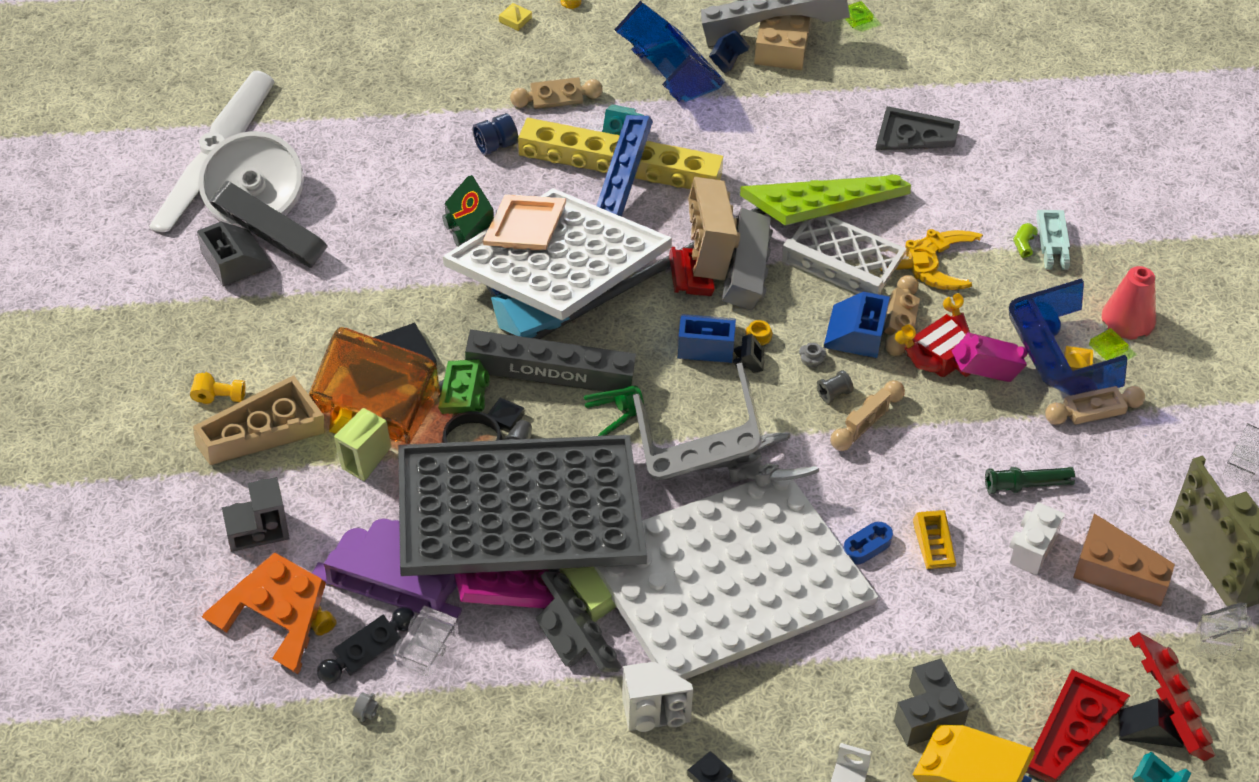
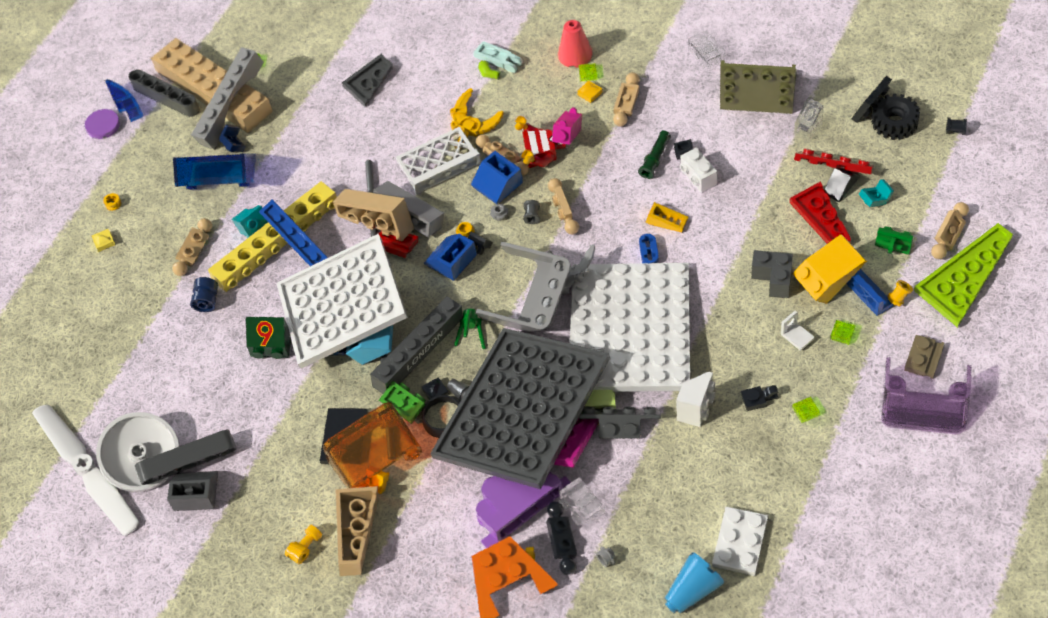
camera: 50 degrees left, 5 degrees up
dark grey brick [221,477,290,552] -> none
yellowish green torso [334,408,392,481] -> none
light nougat piece [483,194,566,250] -> none
lime wing [740,174,911,226] -> none
clear blue windscreen [1009,278,1128,396] -> none
medium nougat wedge [1073,513,1175,607] -> none
none -> black tile [673,139,694,160]

